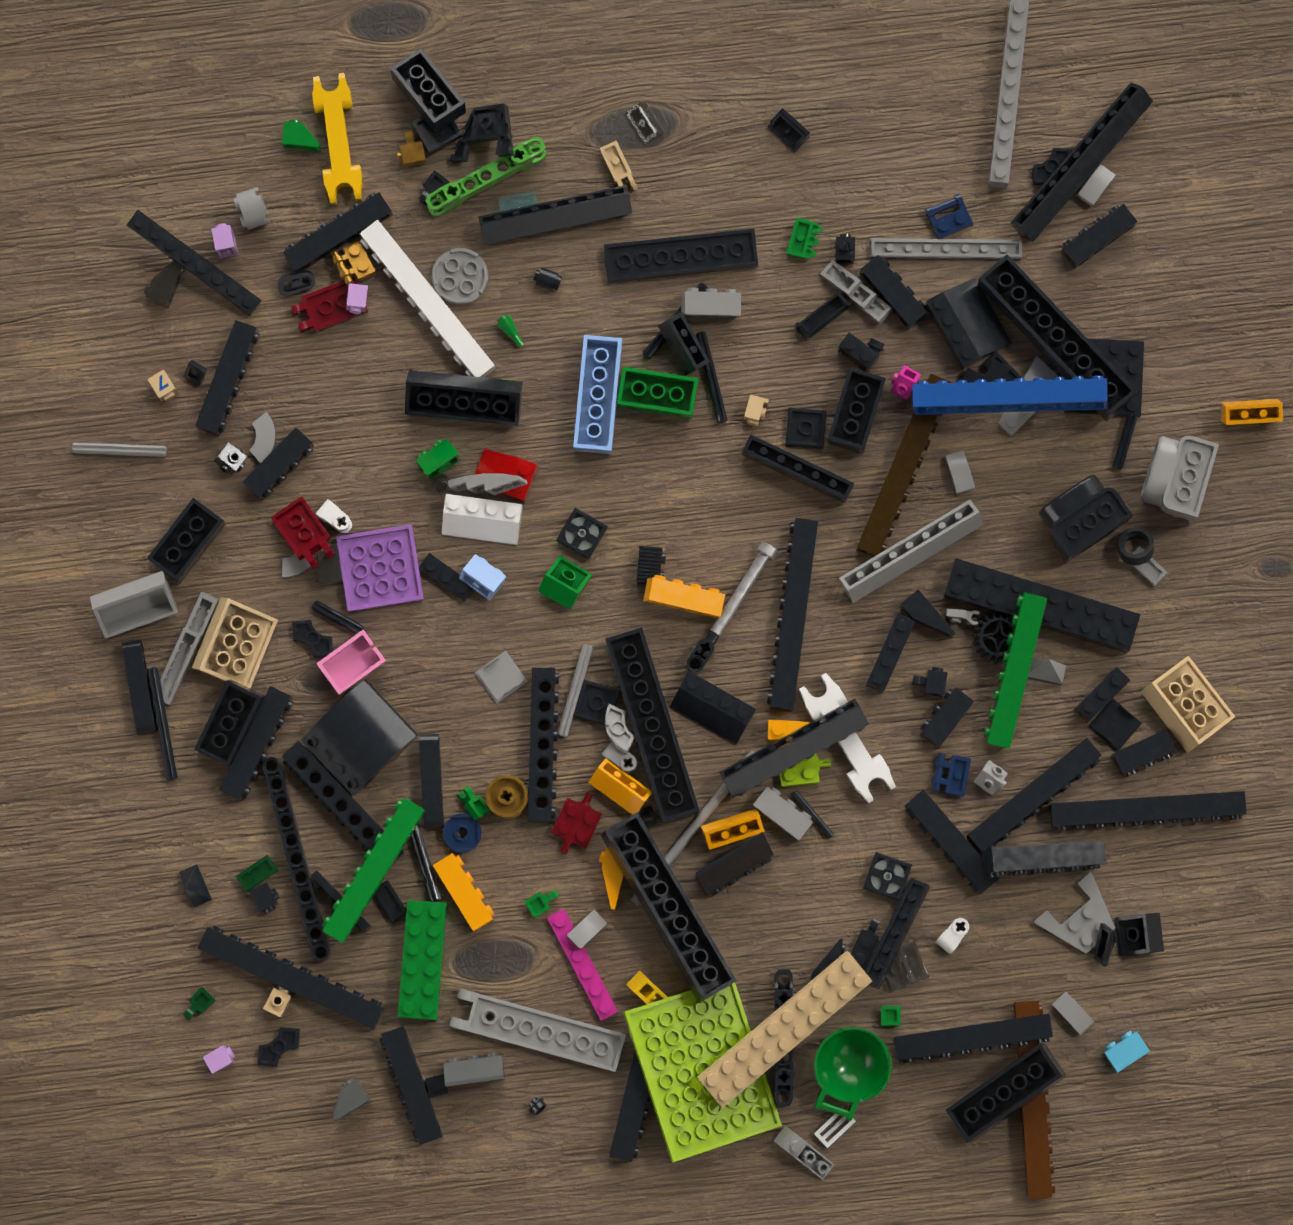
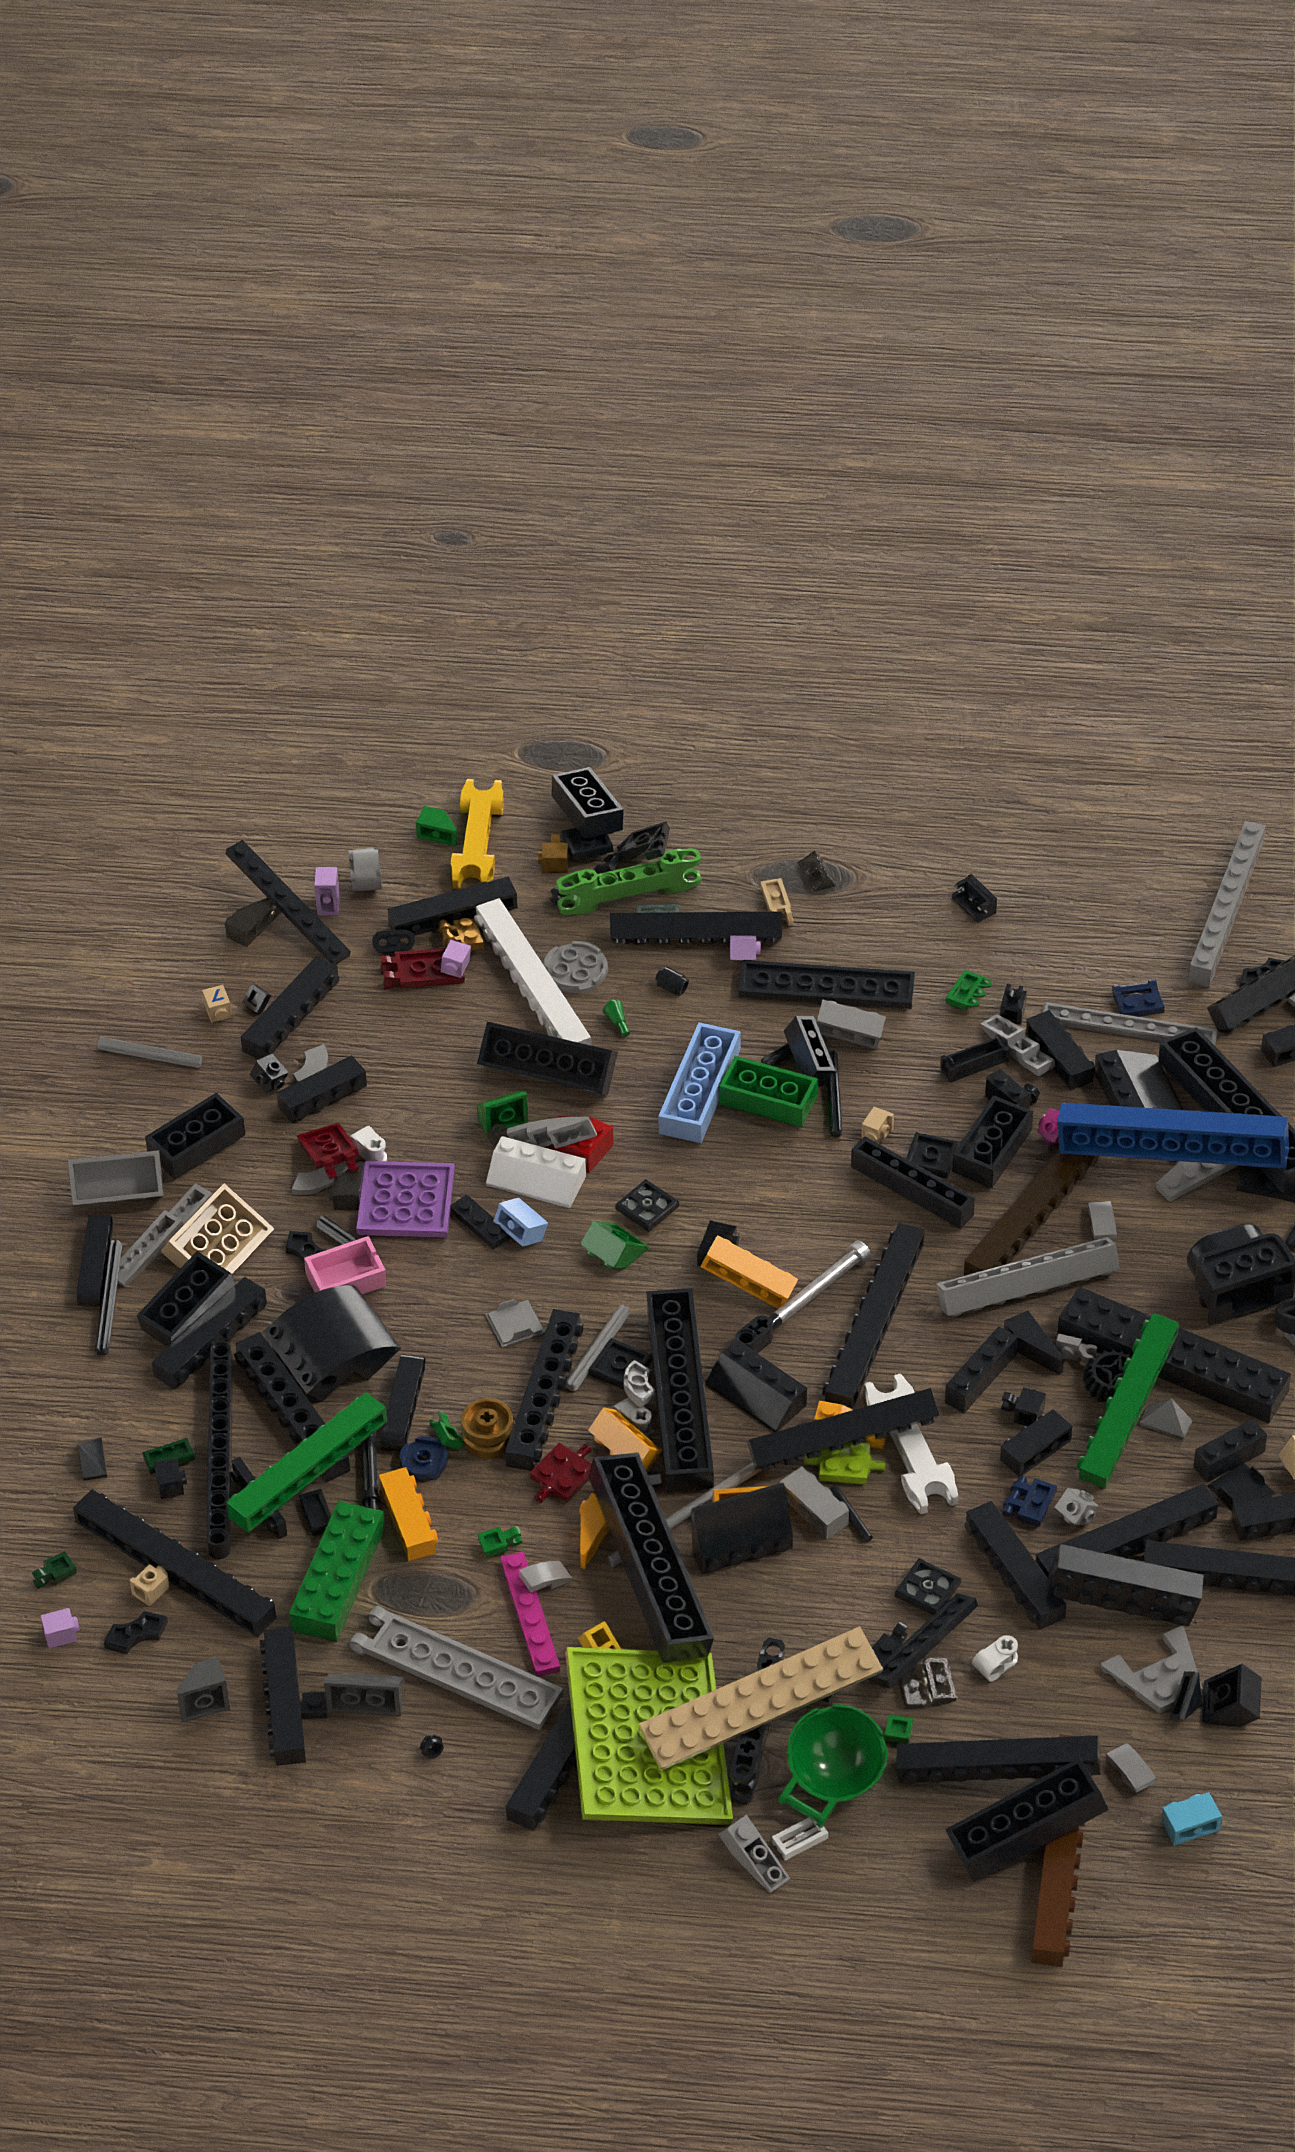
camera: 10 degrees right, 35 degrees down
none -> lavender brick [730,936,761,960]

